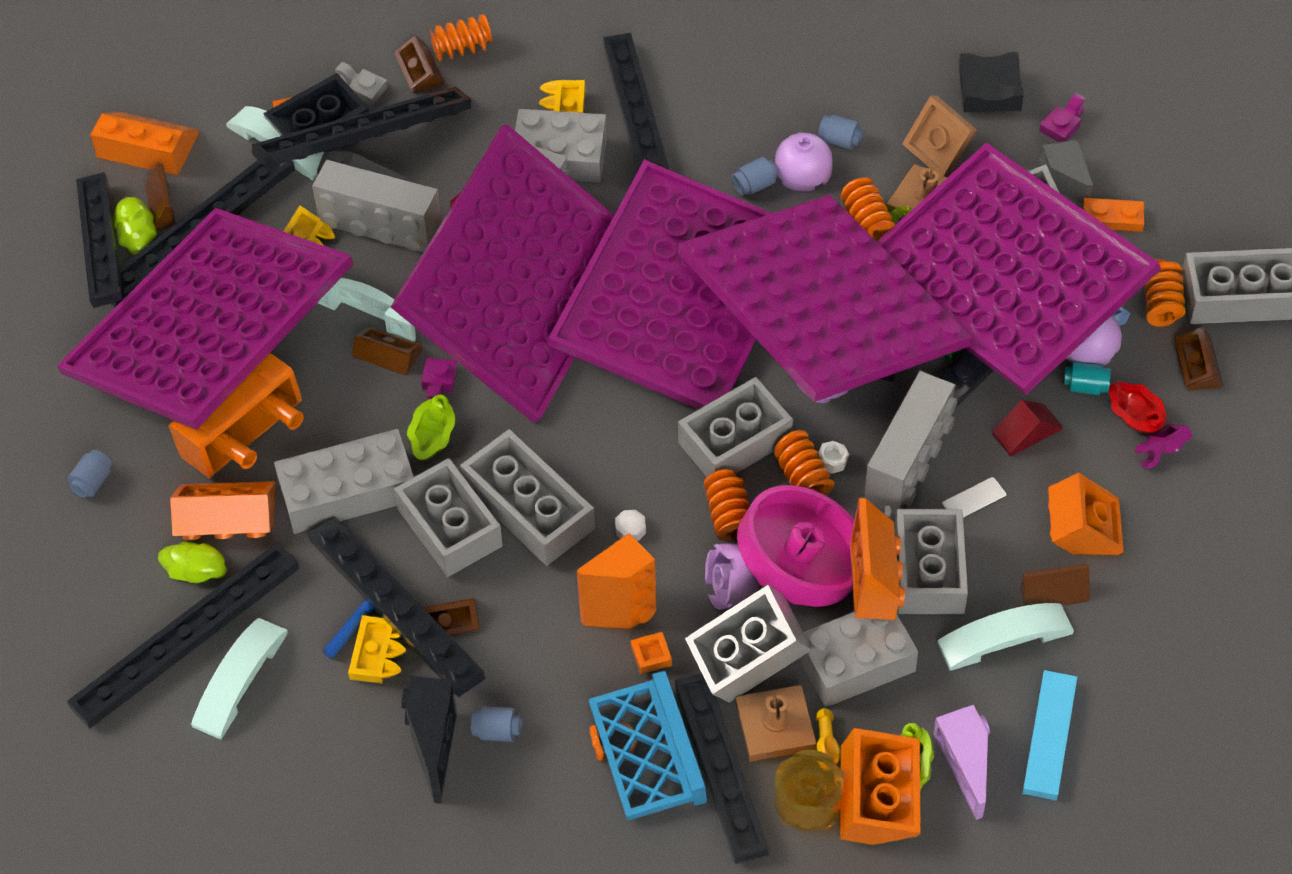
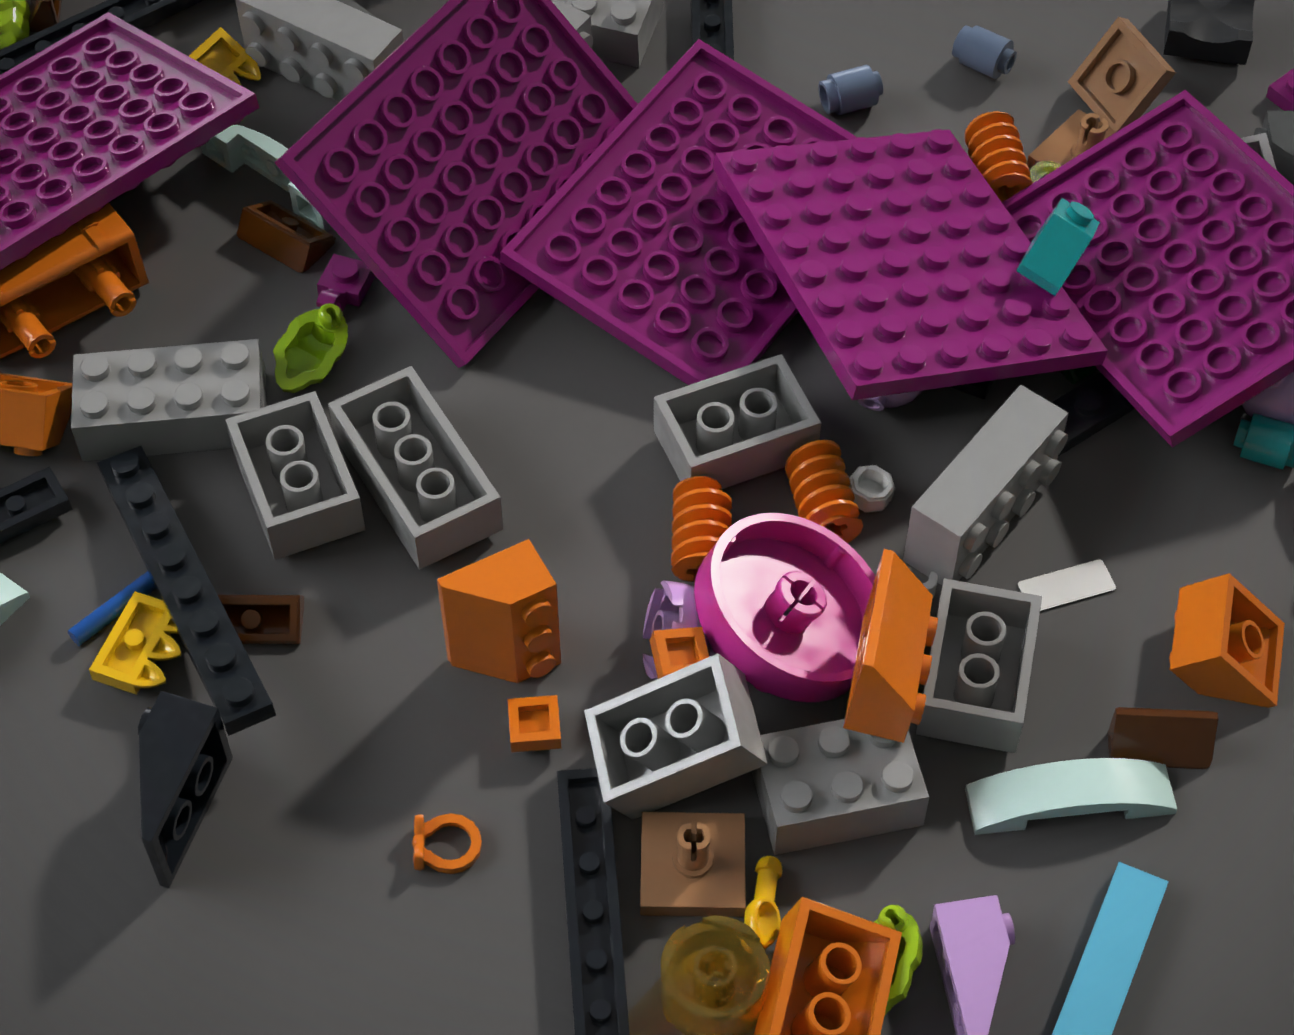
camera: 10 degrees right, 0 degrees up
sand blue brick [471,706,522,742] -> none
dark azure fence [588,671,707,821] -> none
white tile [615,510,646,541] -> none
lavender cylinder [775,133,833,192] -> none
dark red slope [992,399,1063,457] -> none
none -> orange plate [649,627,709,679]
none -> teal slope [1016,198,1100,296]

